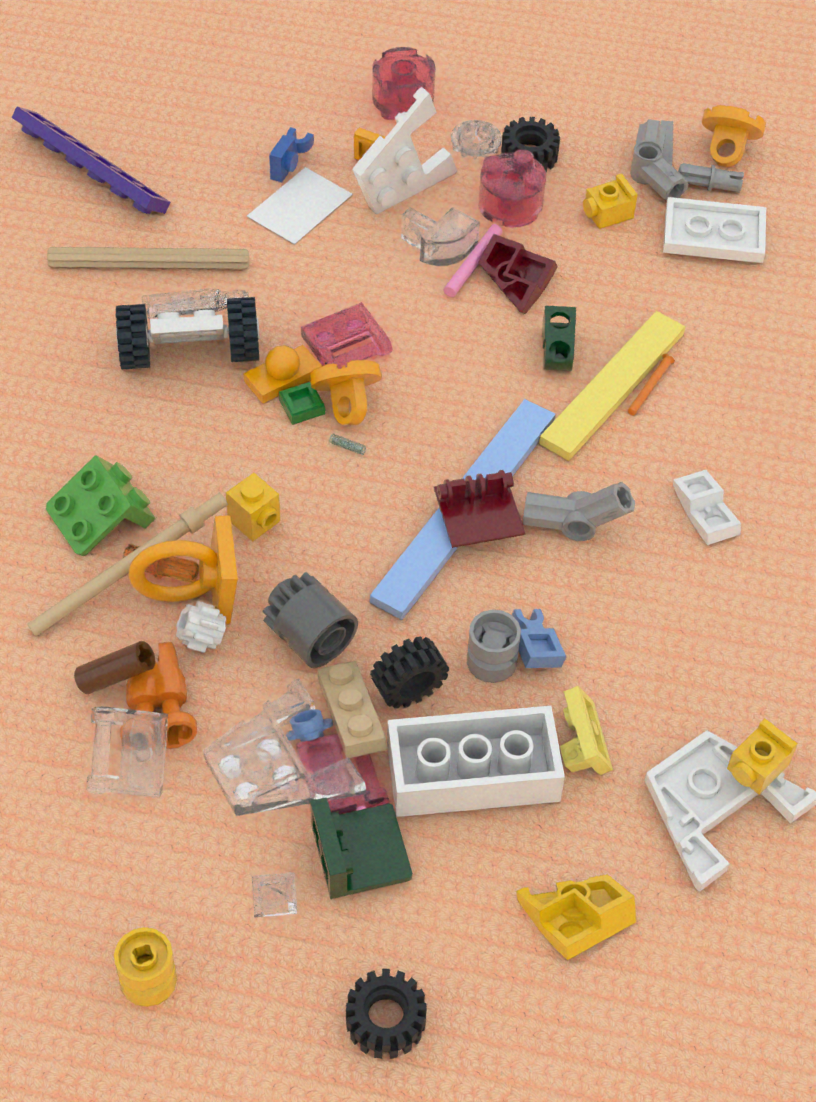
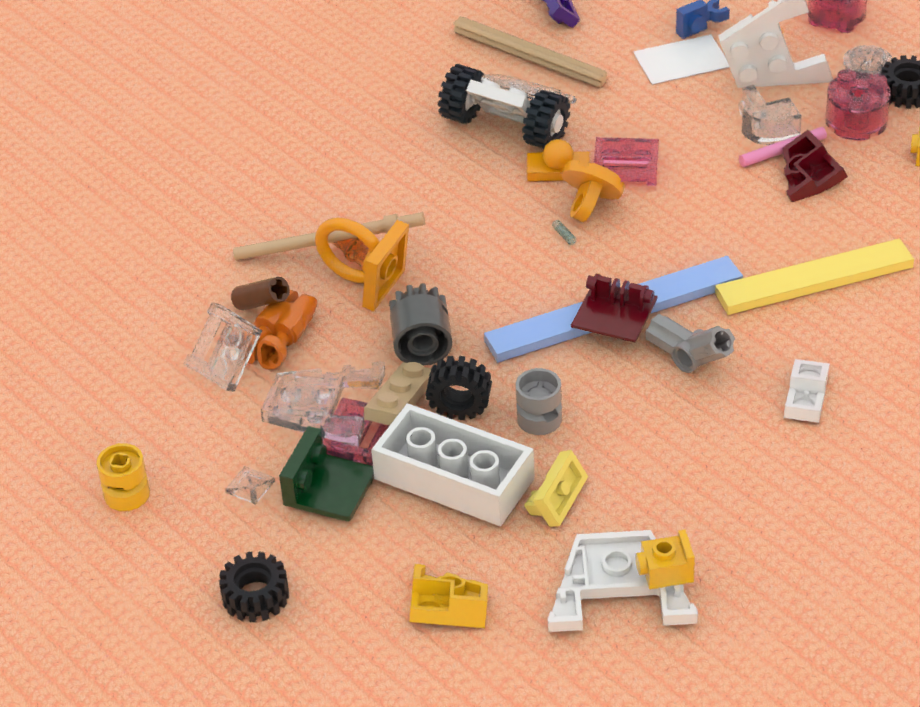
camera: 40 degrees right, 10 degrees down
bright green bracket [46,455,156,556] -> none
white gear [176,601,226,653] -> none
yellow brick [225,473,281,542] -> none
green tile [279,382,325,425] -> none
medium blue plate [286,709,333,744] -> none
medium blue plate [512,609,566,668] -> none
dark green leg [542,306,576,371] -> none
orange piece [628,354,675,416] -> none

